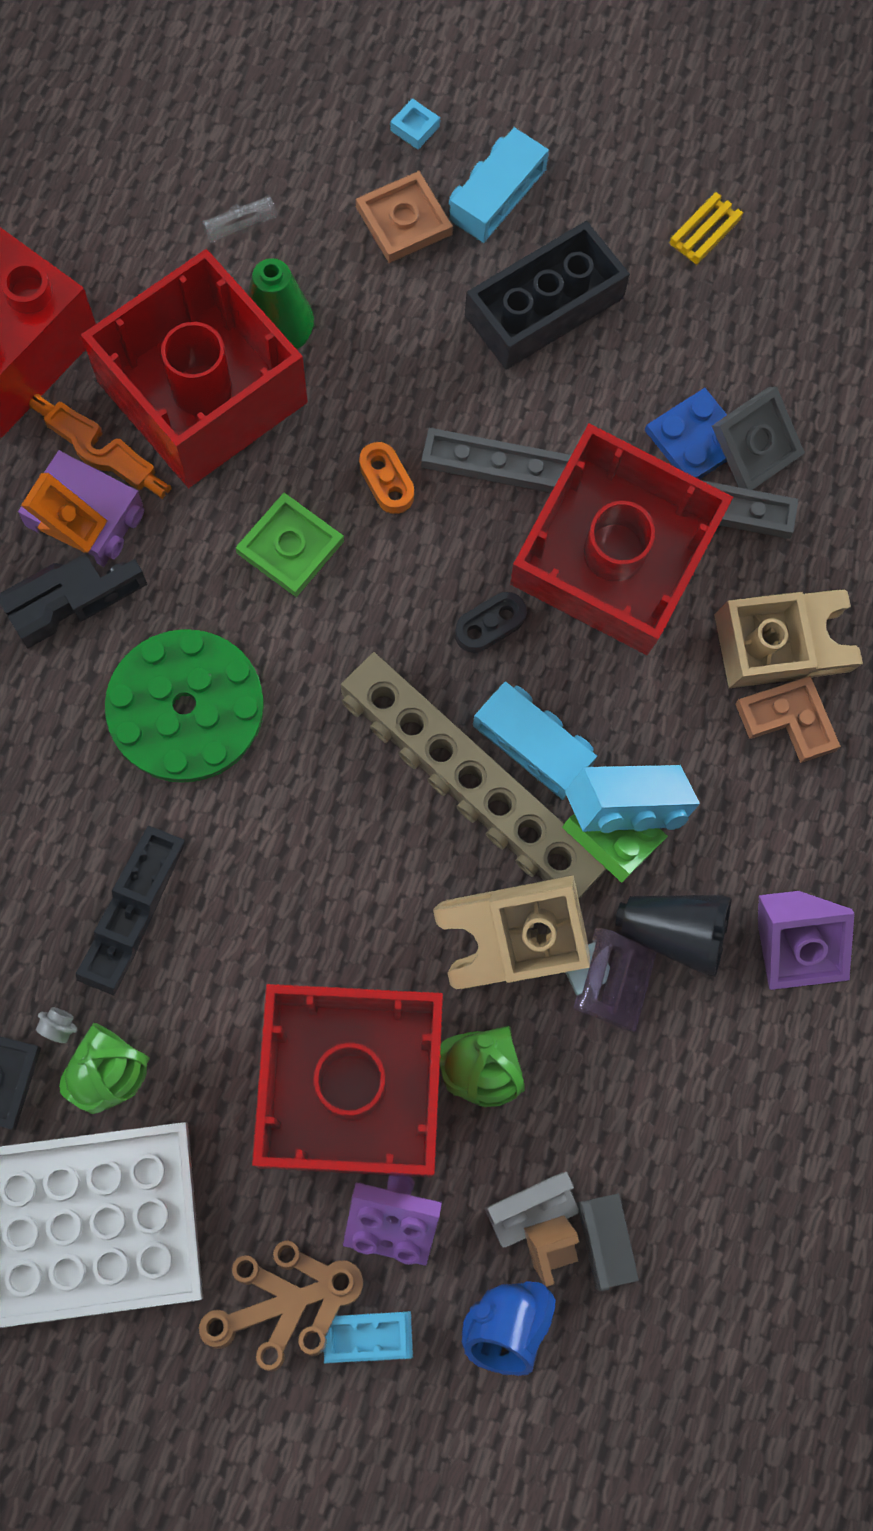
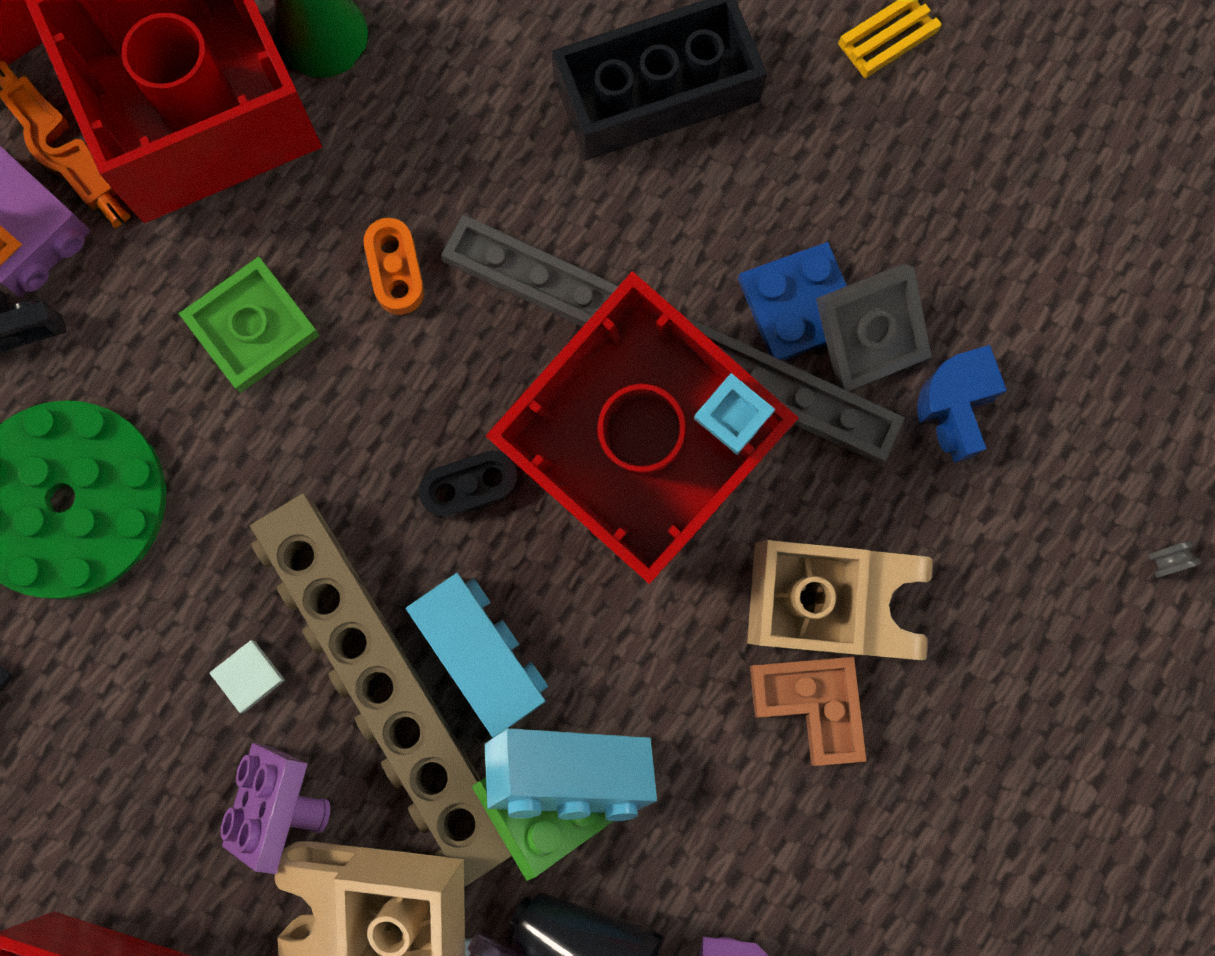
camera: 15 degrees right, 5 degrees up
none -> light aqua tile [210,640,285,713]
none -> medium lavender plate [221,743,330,874]
none -> medium azure plate [694,373,775,455]
none -> blue brick [917,345,1007,463]

